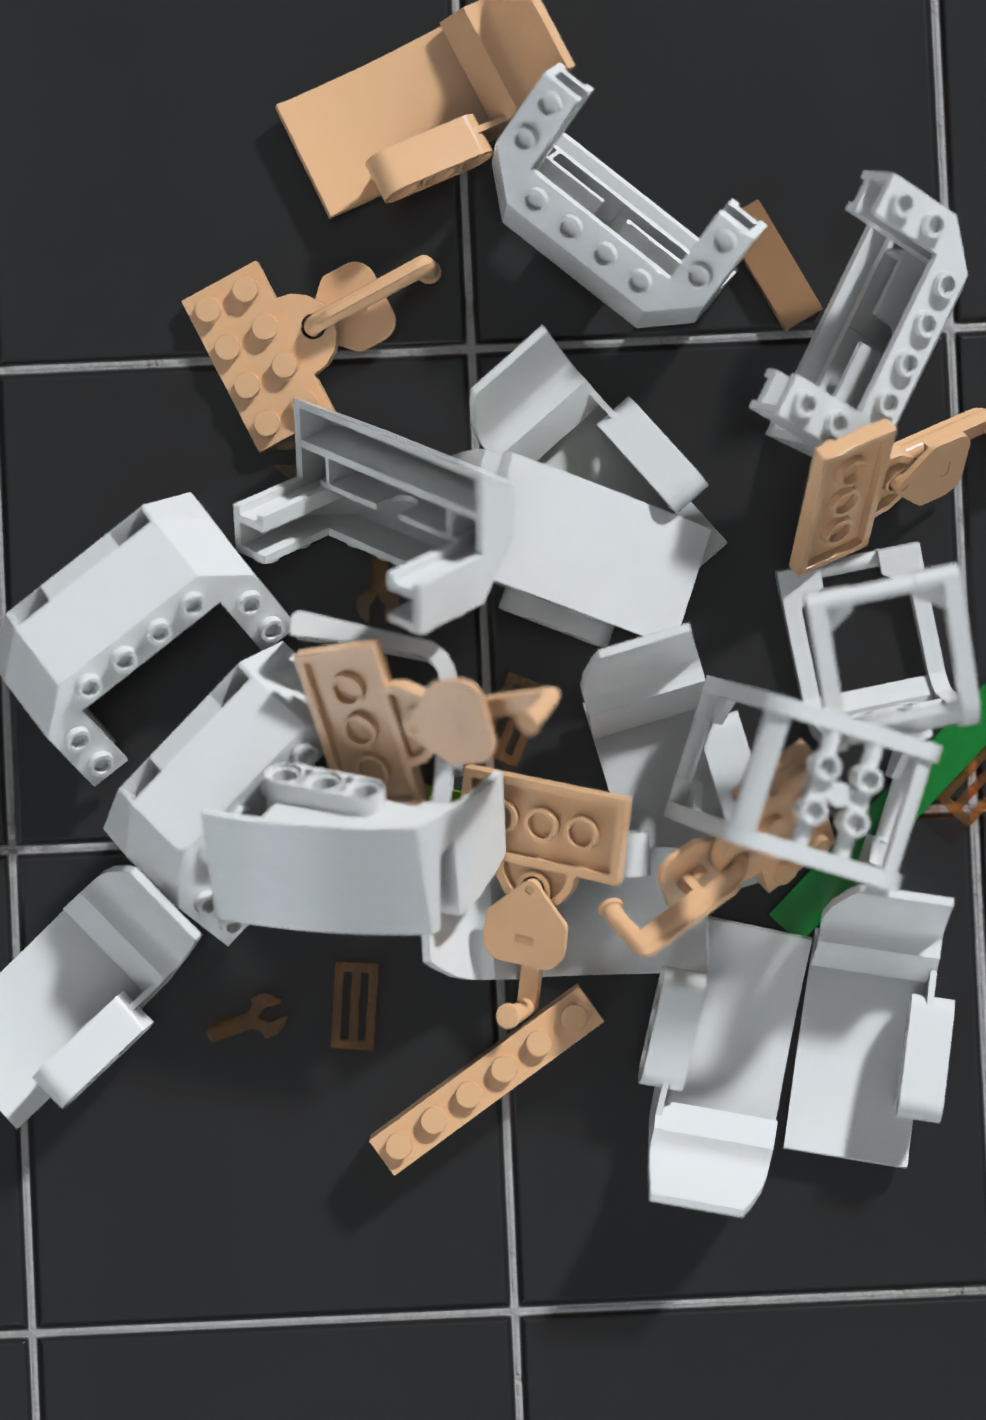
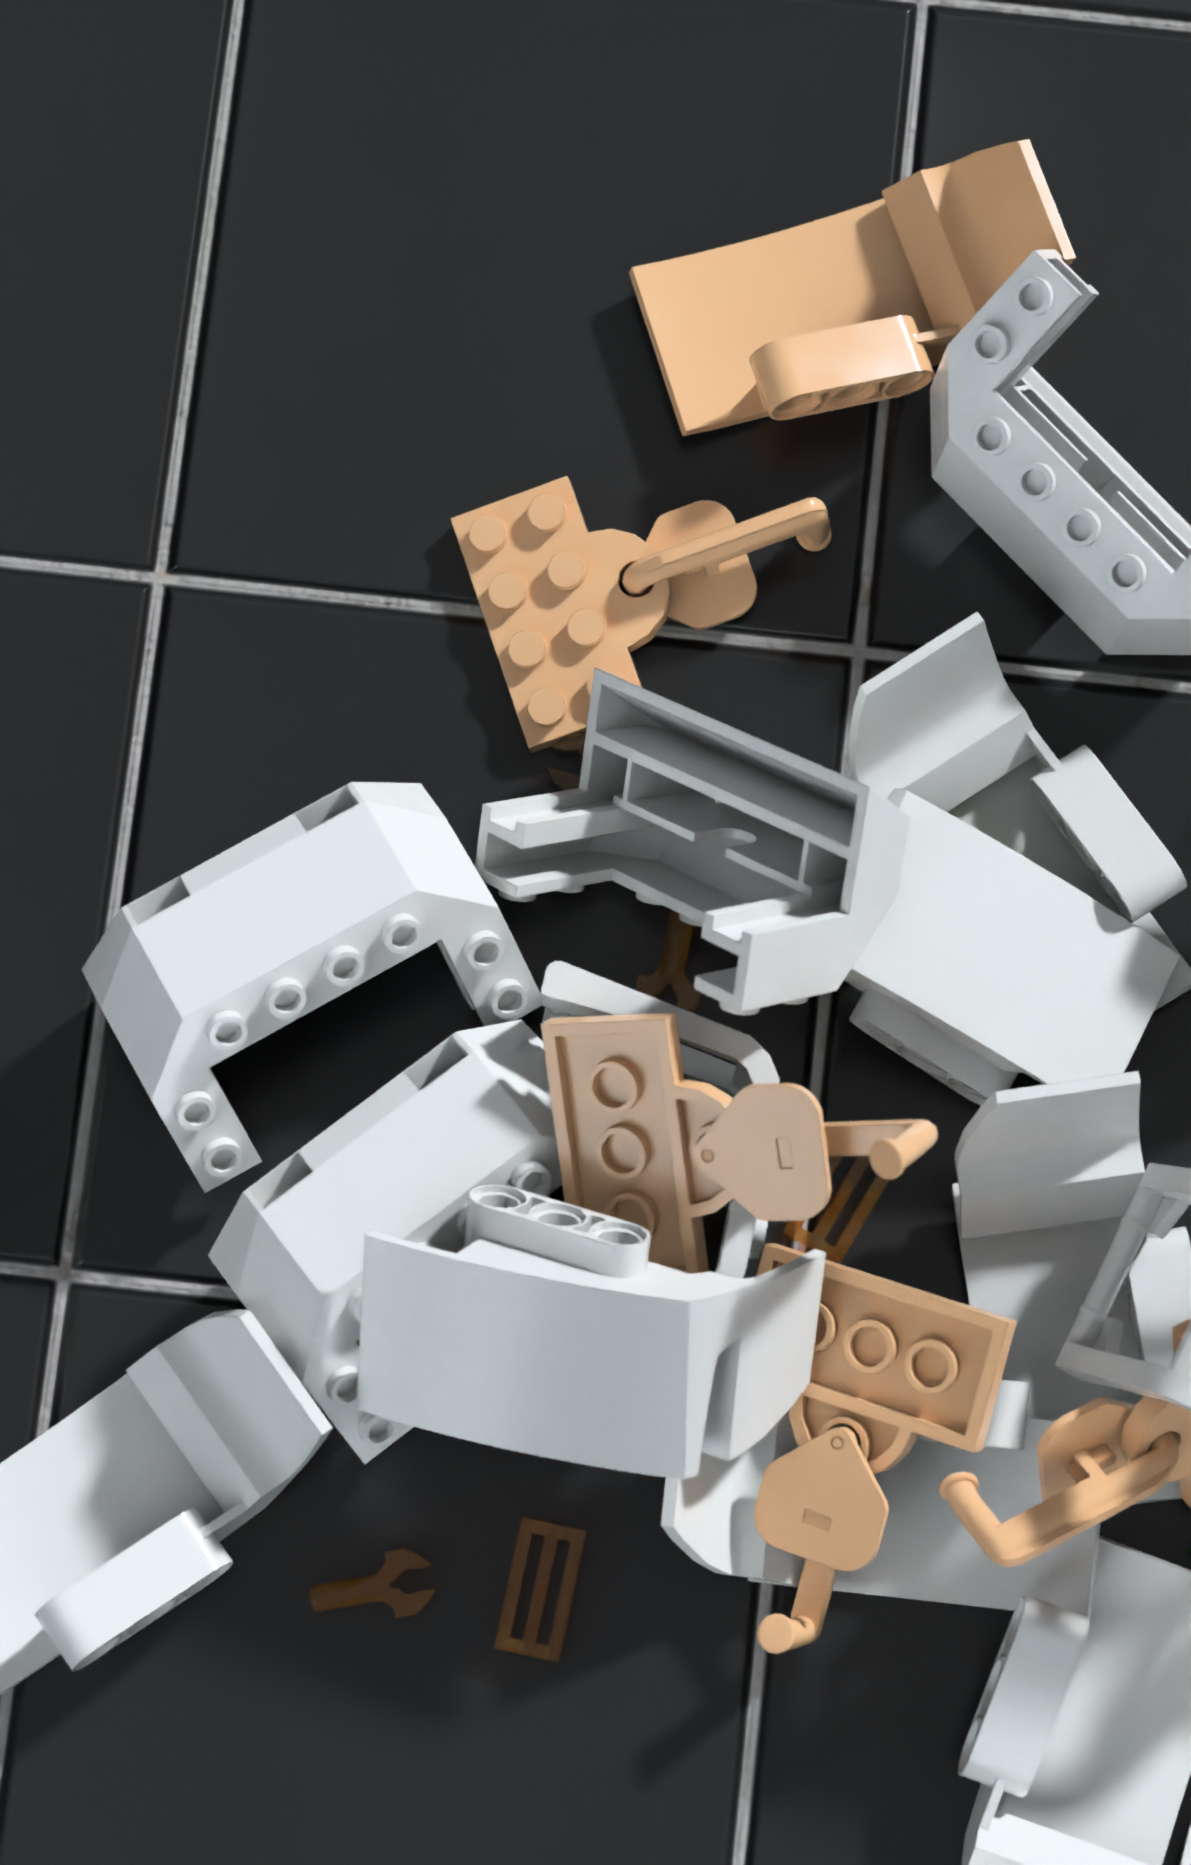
camera: 10 degrees right, 10 degrees down
light nougat brick [369,983,604,1176] -> none

